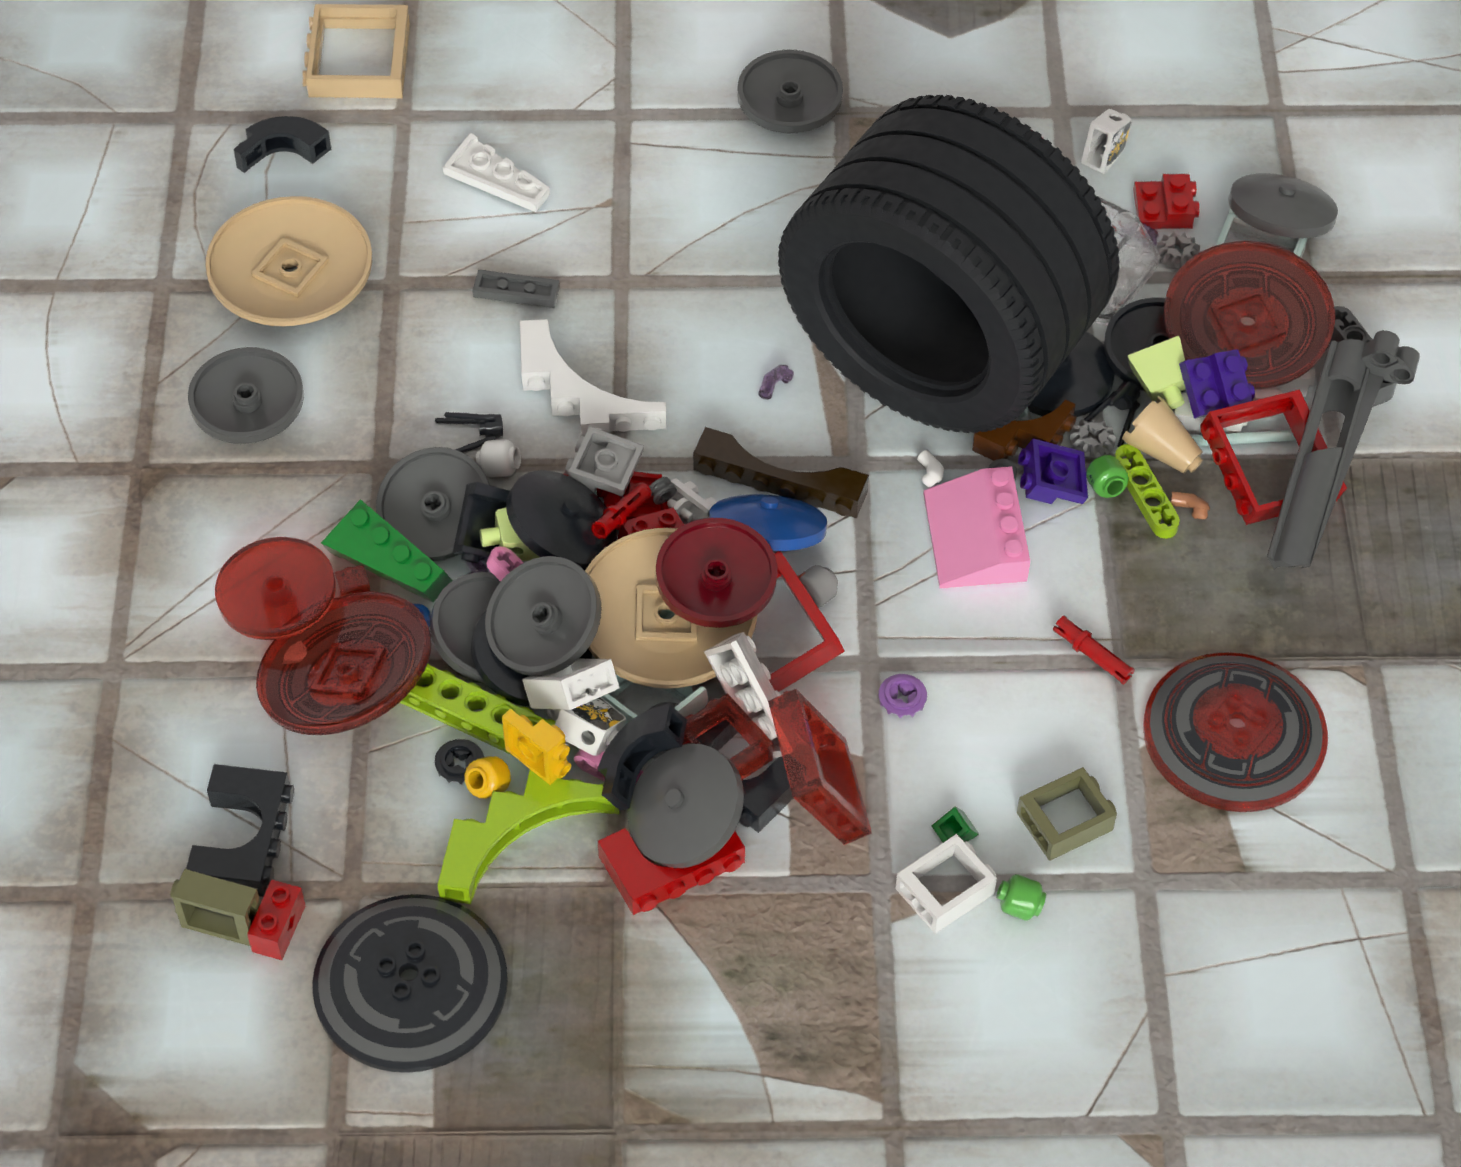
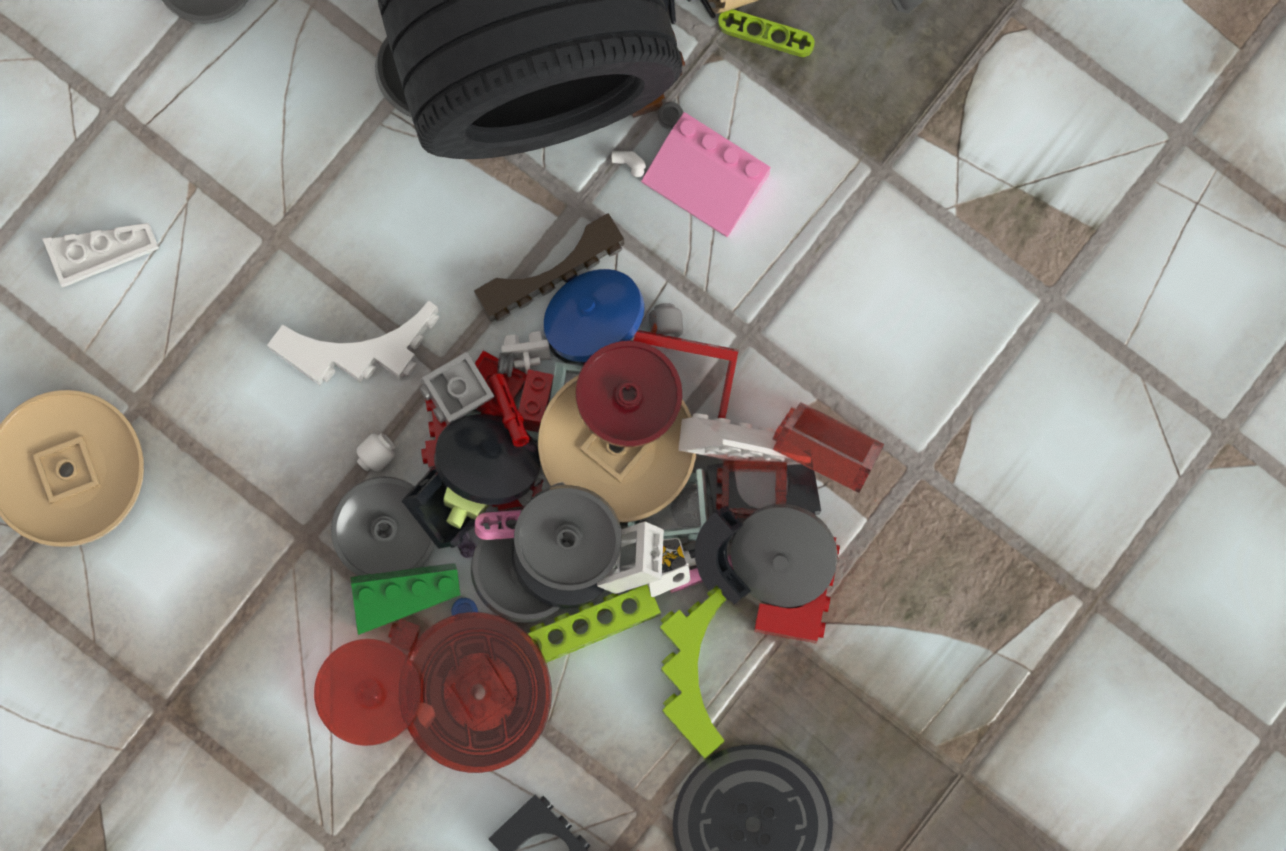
camera: 50 degrees left, 25 degrees up
dark grey dish [188,347,304,444] -> none
black plant [435,412,503,453] -> none
black gear [435,739,484,785] -> none
yellow head [464,756,511,799] -> none
dark grey plate [472,269,560,308] -> none
yellow plate [502,709,571,785] -> none
clear purple arm [758,364,794,399] -> none
medium lavender gear [878,674,927,718] -> none
white window [895,834,997,934] -> none
green slope [931,807,979,842] -> none
bright green head [996,874,1046,921] -> none
olive window [1017,767,1117,861] -> none
dark purple plate [1018,439,1088,504] -> none
red pin [1053,615,1135,684] -> none
light grey gear [1069,418,1116,458] -> none
bright green head [1086,455,1129,498] -> none
dish [1143,652,1328,812] -> none
nougat arm [1170,492,1210,520] -> none

